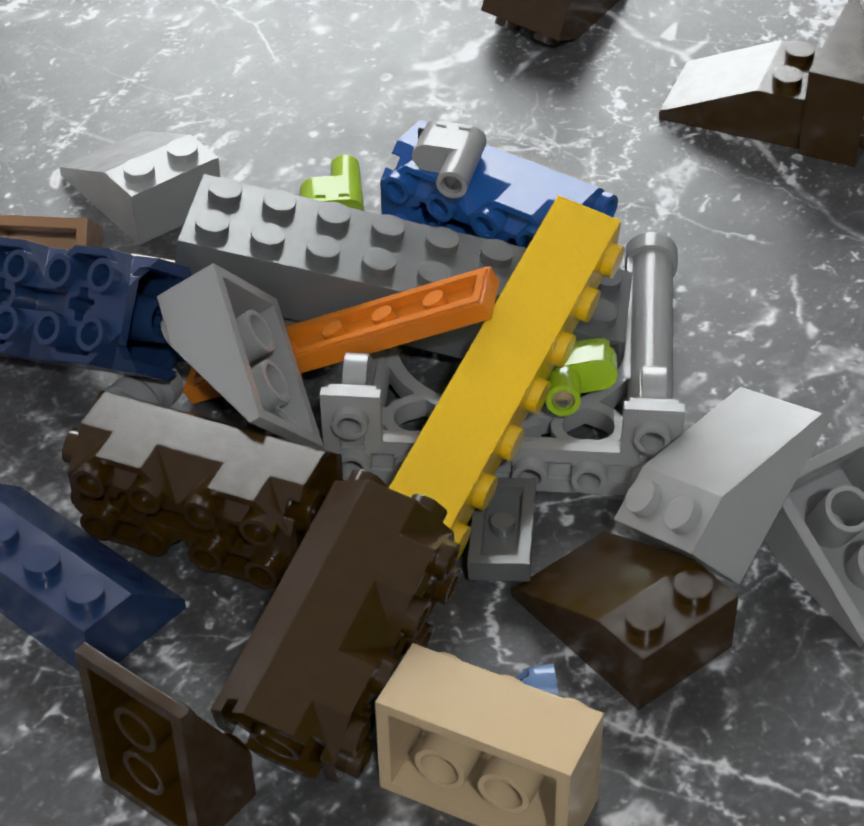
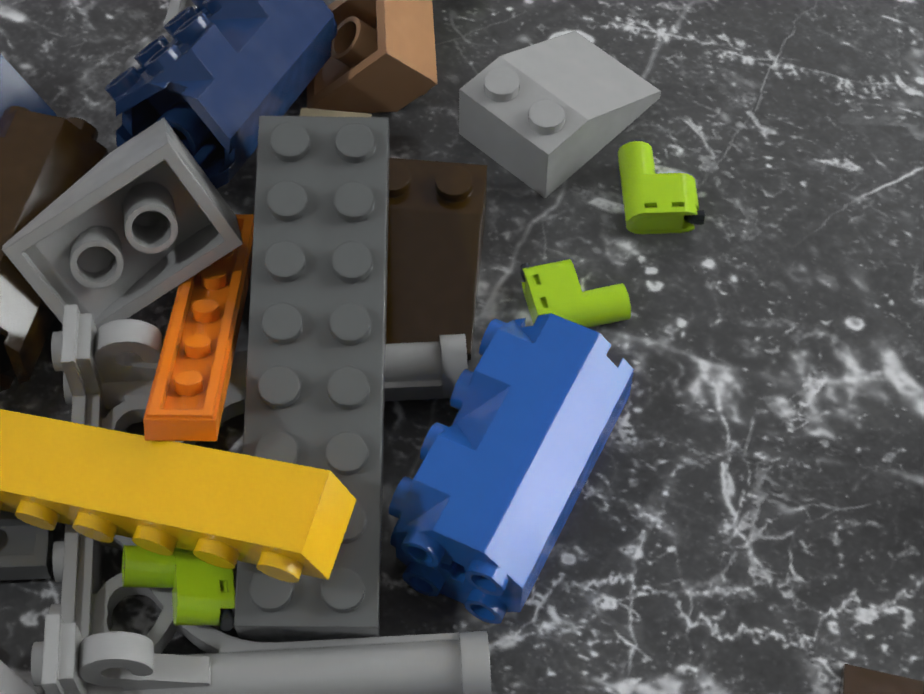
camera: 80 degrees right, 15 degrees up
light grey piece [412,121,487,198] -> none
none -> lime piece [617,141,705,234]

